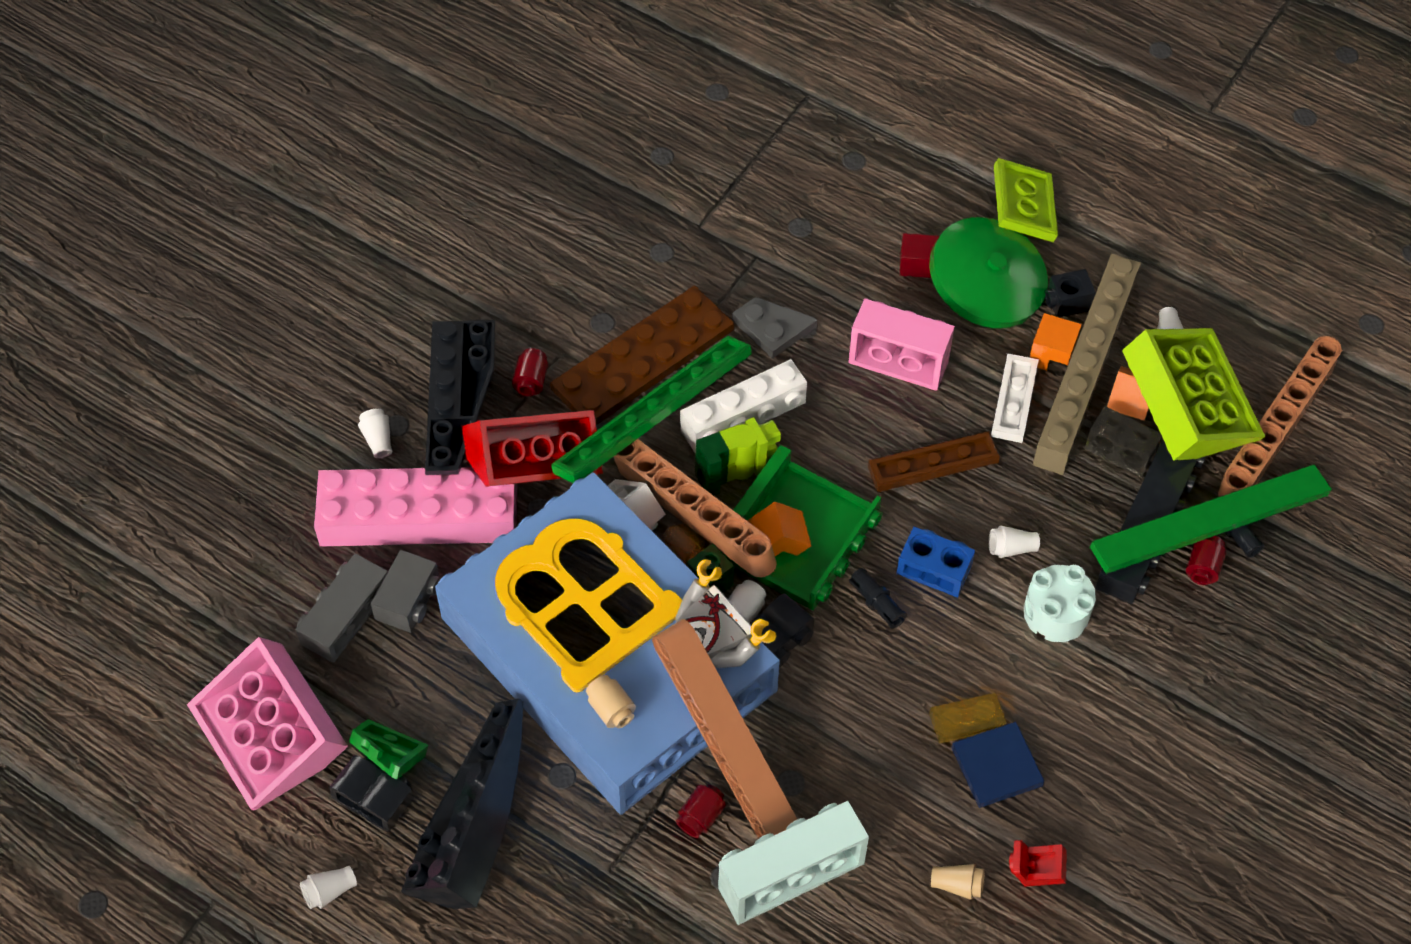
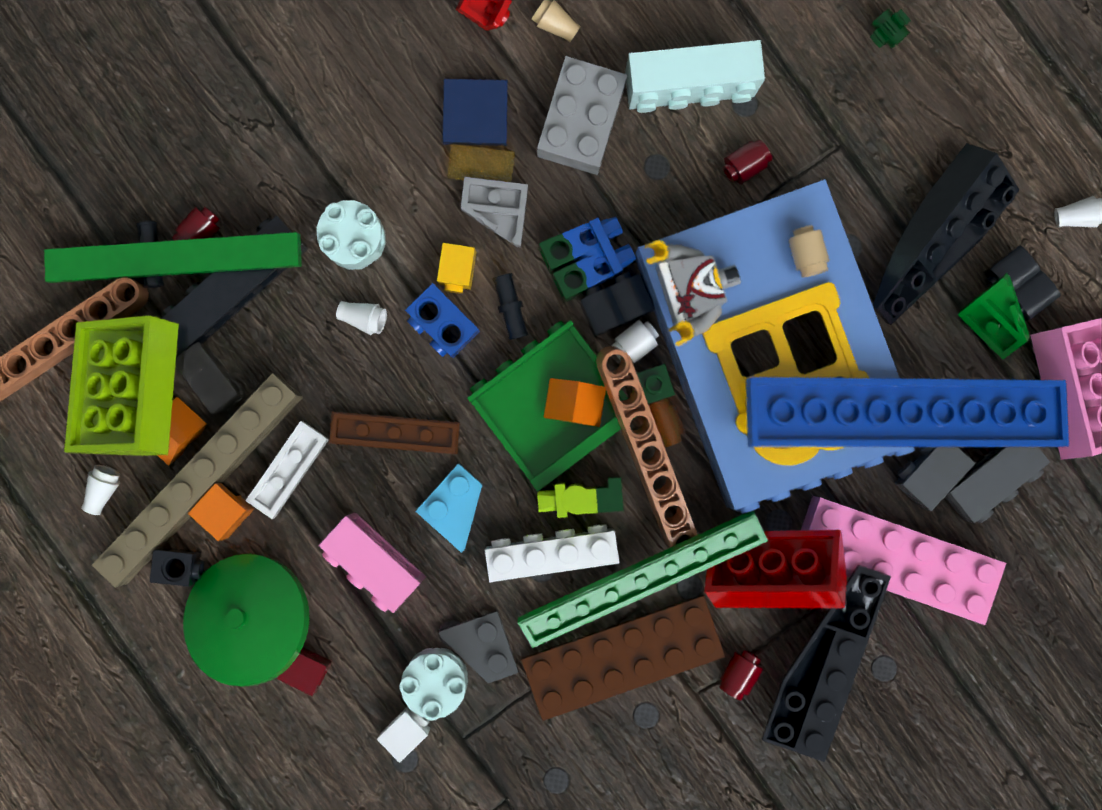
camera: 165 degrees left, 30 degrees up
white cone [358,409,392,458] -> none
white slope [608,479,666,531] -> none
nougat beam [652,619,797,839] -> none
lime tile [994,158,1058,242] -> none
none -> white brick [377,706,431,763]
none -> light aqua brick [400,648,468,720]
none -> medium azure wing [415,463,483,553]
none -> yellow brick [437,243,476,294]
none -> light grey wing [461,177,528,247]
none -> light grey brick [537,56,627,175]
none -> blue hips [538,217,636,303]
none -> blue plate [746,377,1069,447]

